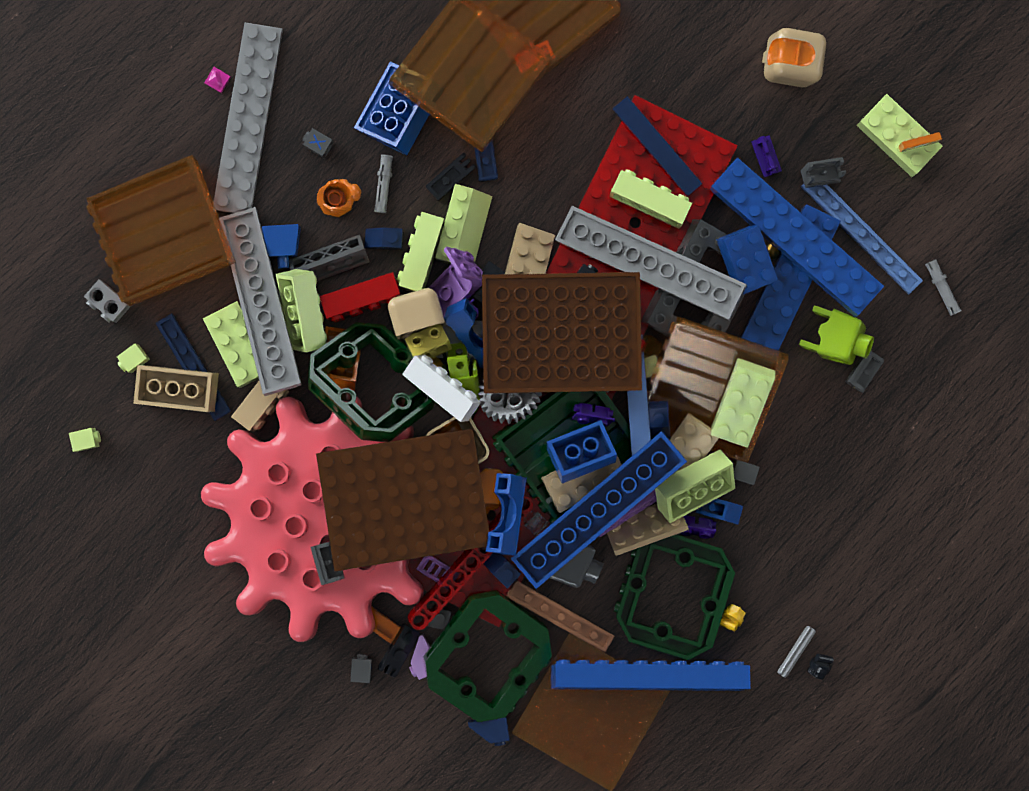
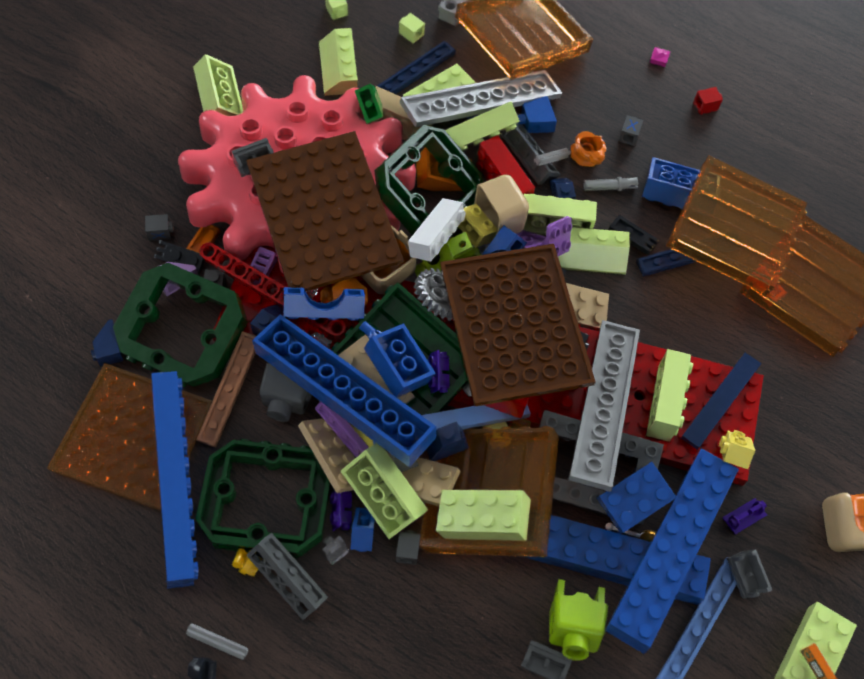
camera: 70 degrees right, 25 degrees down
tan brick [133,365,219,412] -> none
light grey plate [212,22,283,215] -> none
none -> yellowish green slope [193,54,244,116]
none -> dark grey fence [246,533,328,620]
none -> yellowish green slope [319,28,358,96]
none -> clear tile [323,535,349,565]
none -> green slope [354,84,384,124]
none -> blue arm [359,321,381,339]
none -> light grey axle [534,148,571,166]
none -> red brick [693,87,723,115]
none -> light yellow brick [719,430,755,469]

